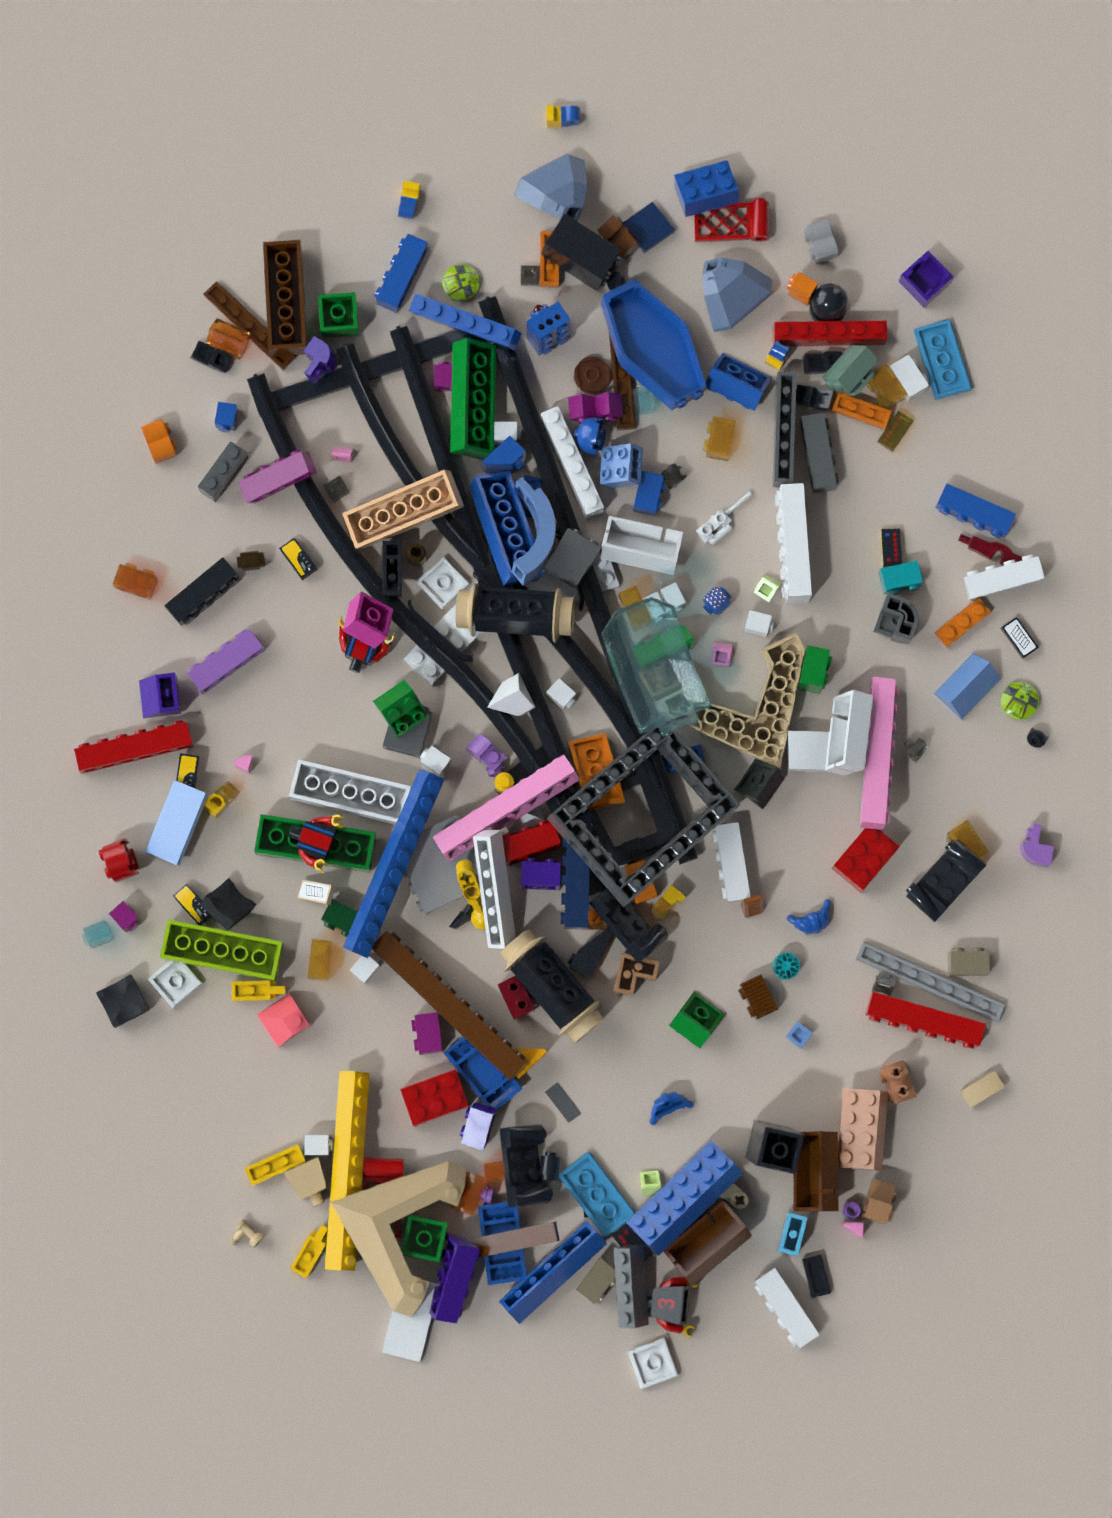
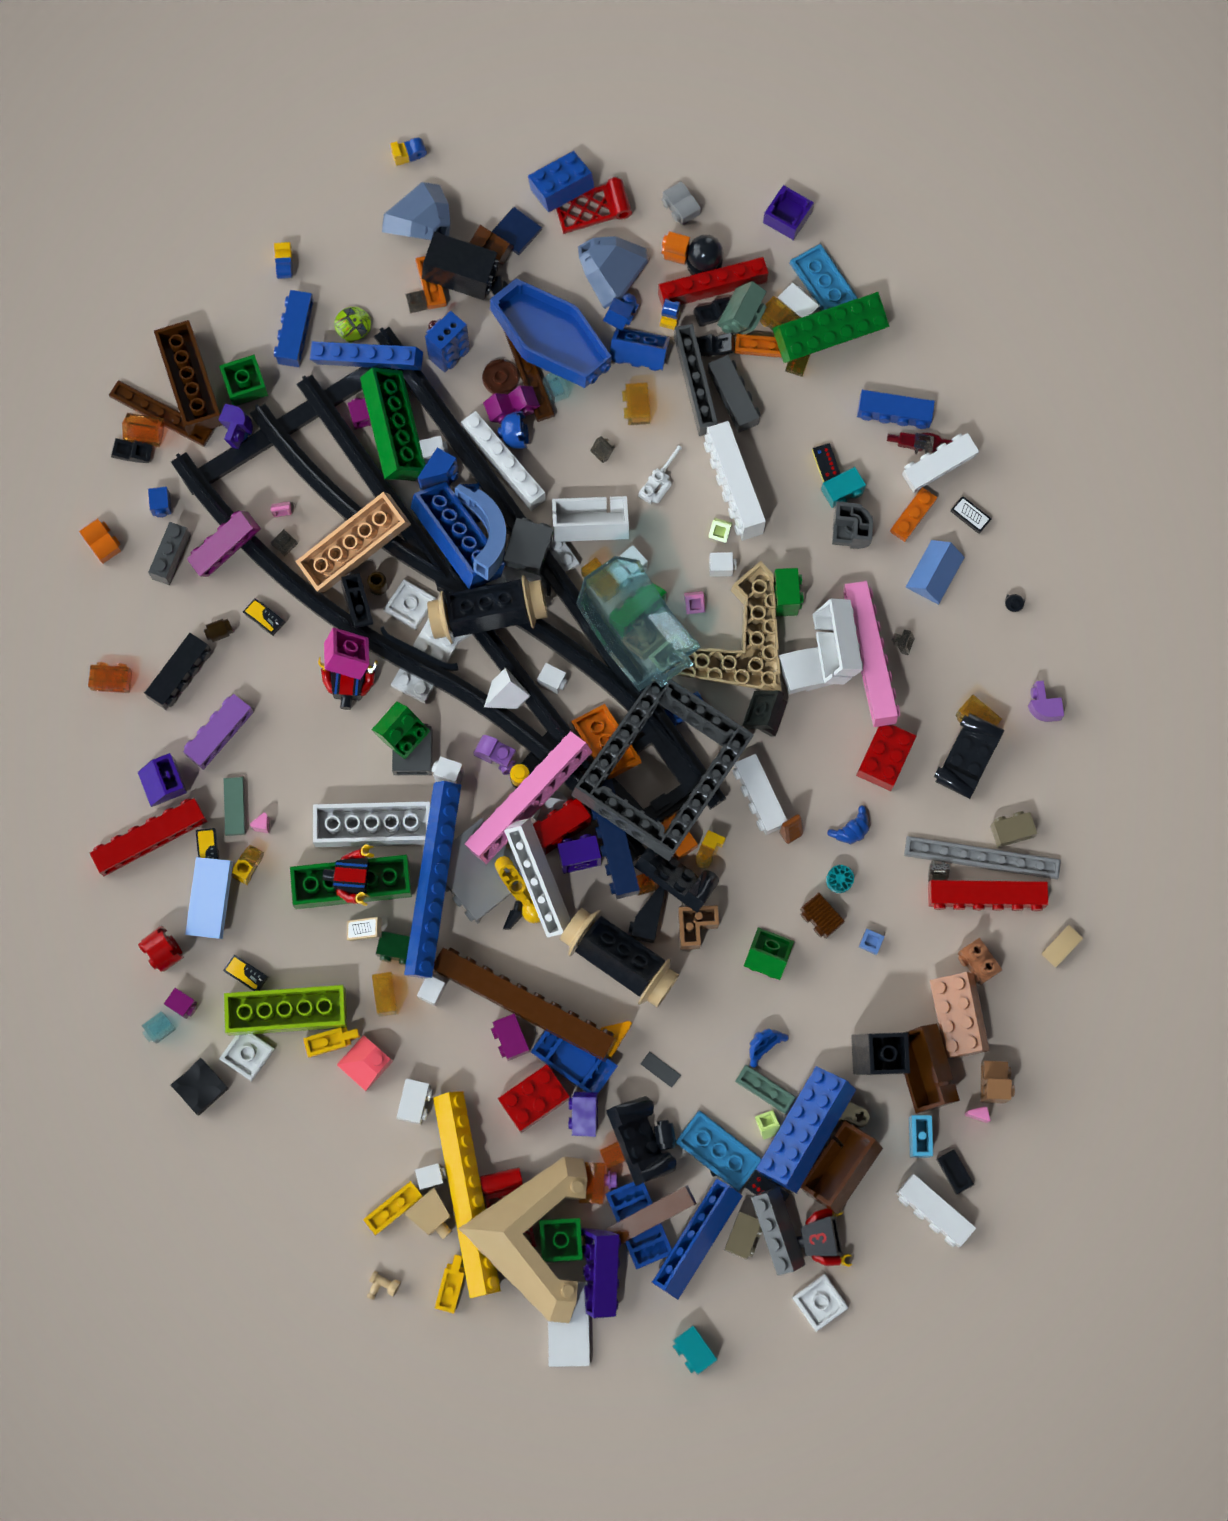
camera: 15 degrees left, 5 degrees down
black brick [200,878,256,931] -> none
dark red brick [497,976,537,1021] -> none
medium blue brick [600,443,643,489] -> none
blue brick [633,471,666,516] -> none
blue head [703,587,731,615] -> none
medium lavender plate [842,1201,862,1220] -> none
lime dish [1001,682,1039,720] -> none
none -> sand green tile [223,777,246,836]
none -> white brick [397,1079,433,1125]
none -> blue brick [603,293,639,331]
none -> teal brick [672,1326,717,1375]
none -> sand green tile [735,1065,796,1114]
none -> green brick [772,292,890,363]
none -> clear smoke tile [914,433,934,454]

